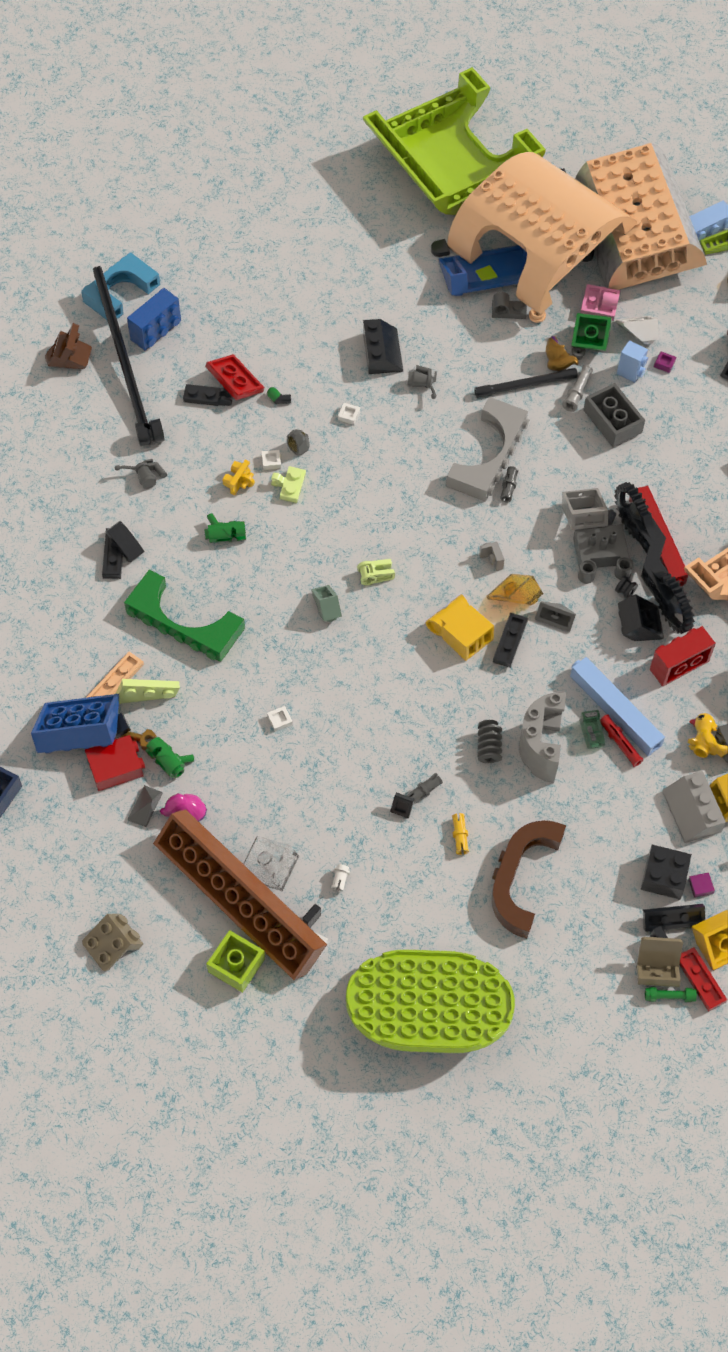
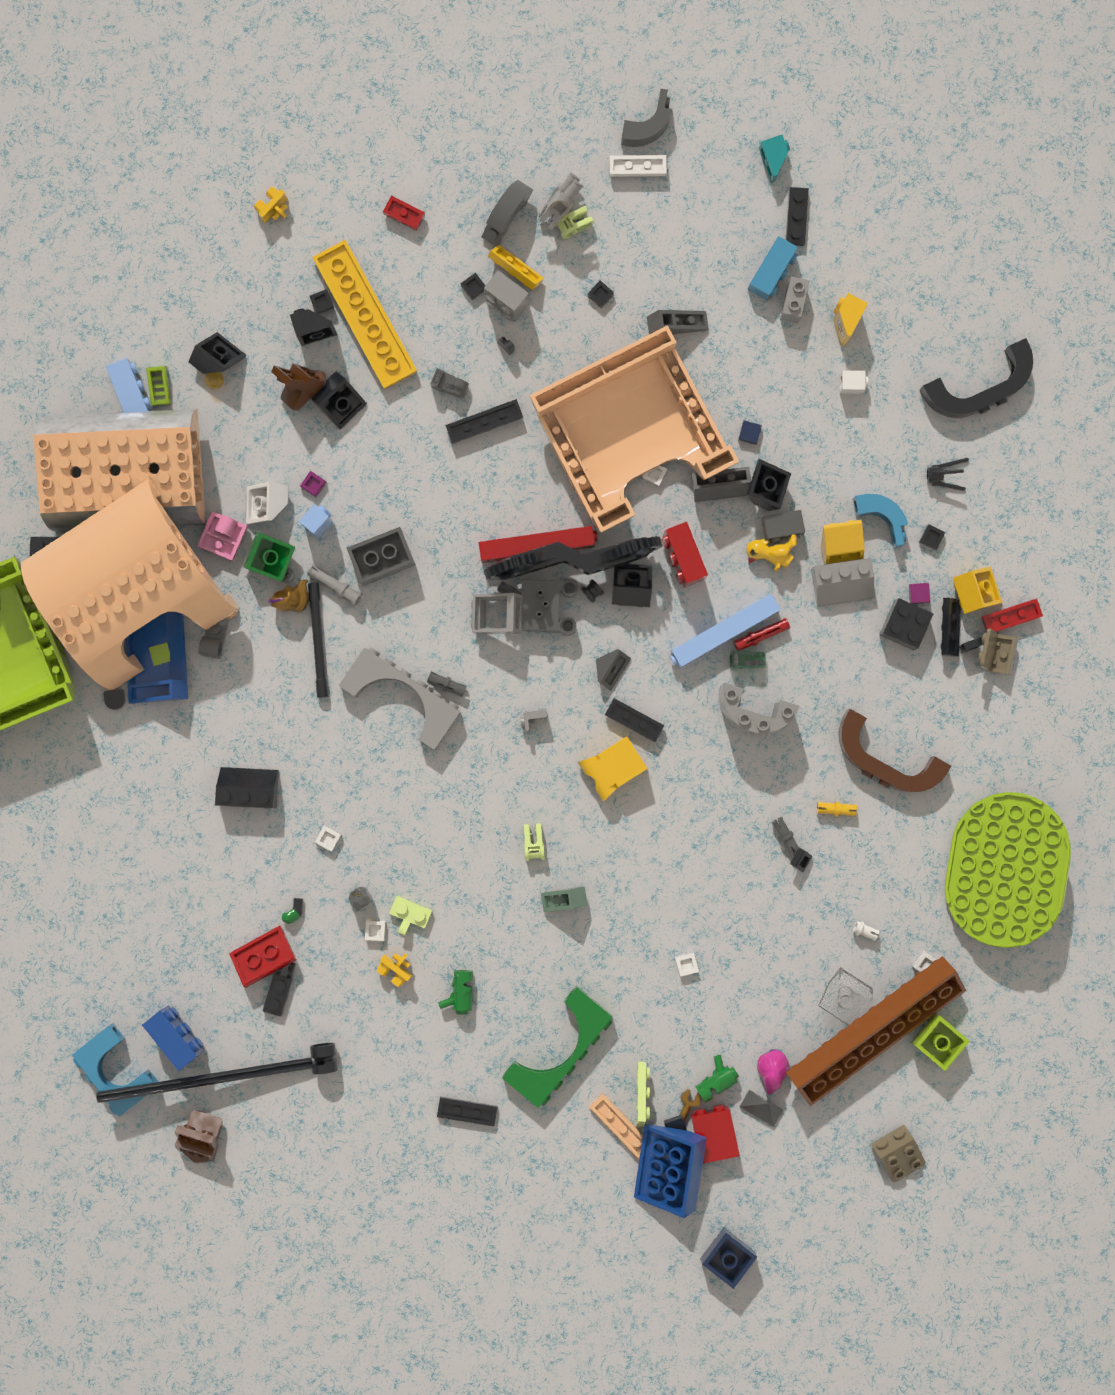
camera: 80 degrees left, 25 degrees up
black slope [105,521,145,562] -> none
dark grey piece [114,459,167,489] -> none
black tile [303,904,321,928] -> none
dark grey piece [407,365,437,399] -> none
dark grey piece [478,720,502,763] -> none
clear yellow slope [486,574,543,605] -> none
green bar [645,987,697,1002] -> none

